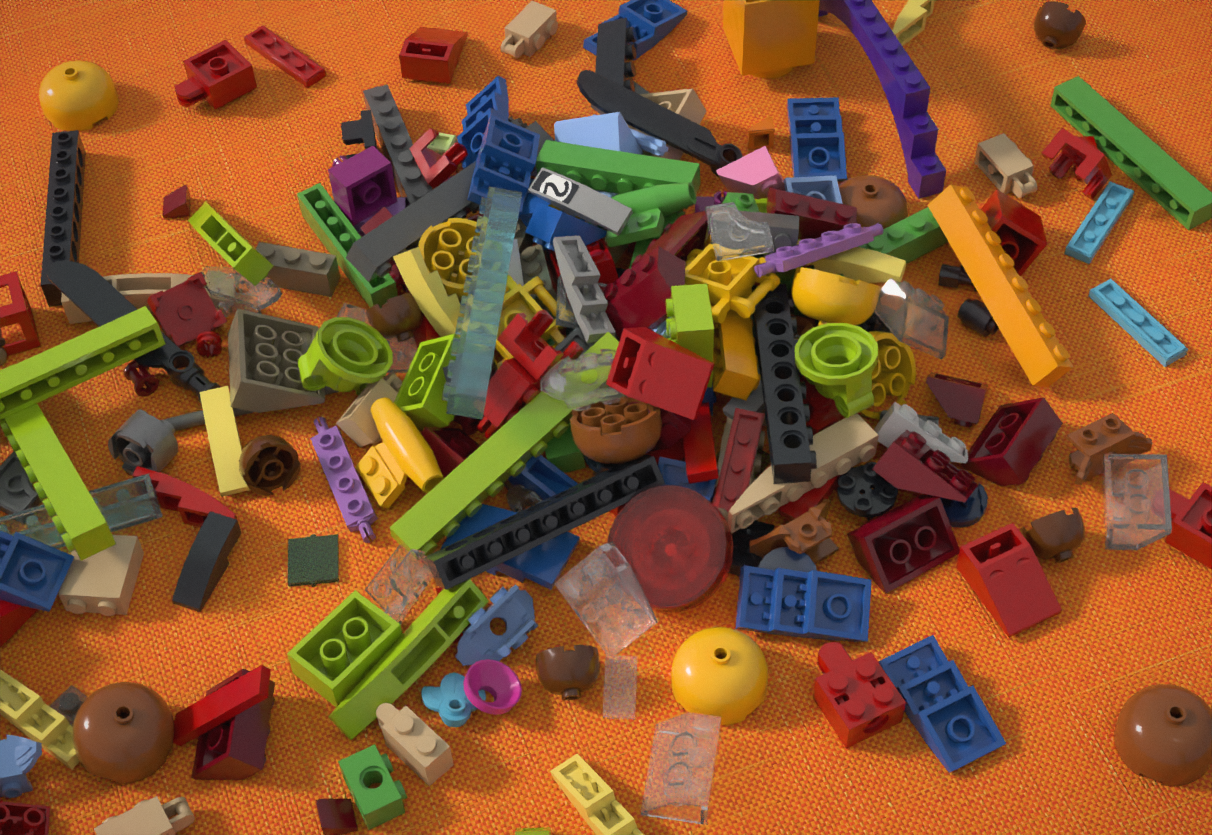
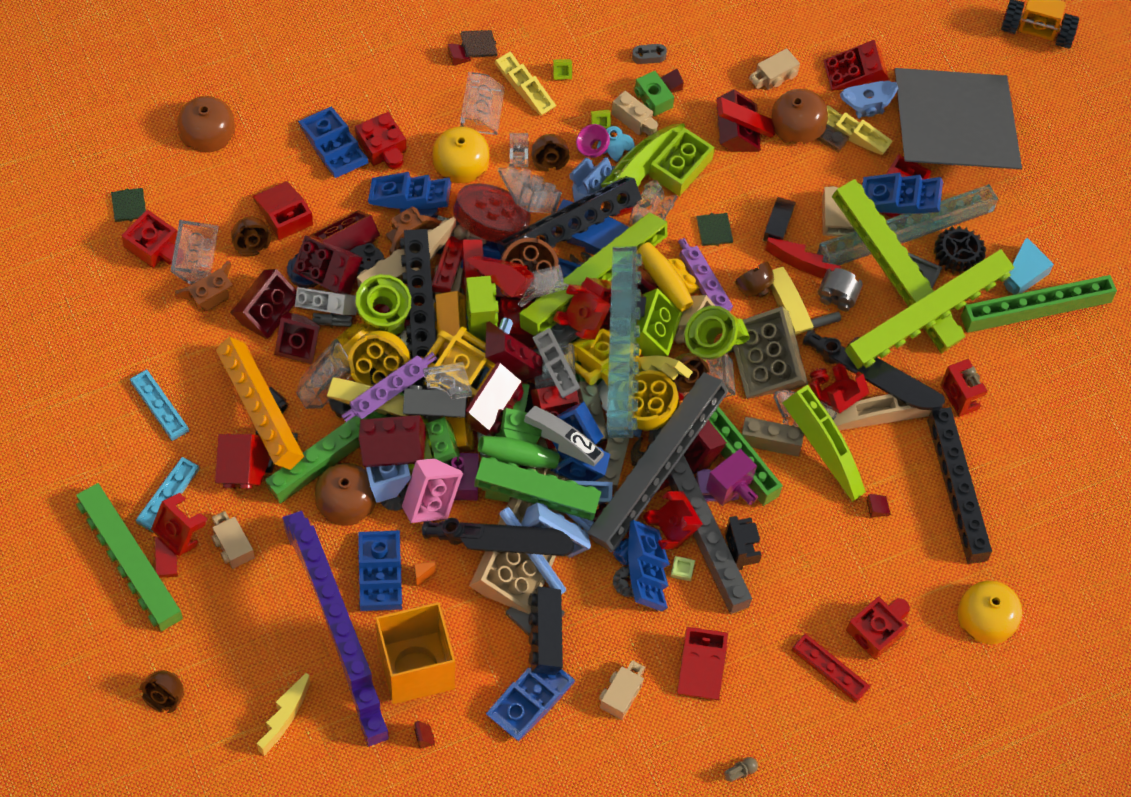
camera: 170 degrees right, 10 degrees up
blue slope [467,114,540,220] -> none
none -> lime tile [591,110,611,129]

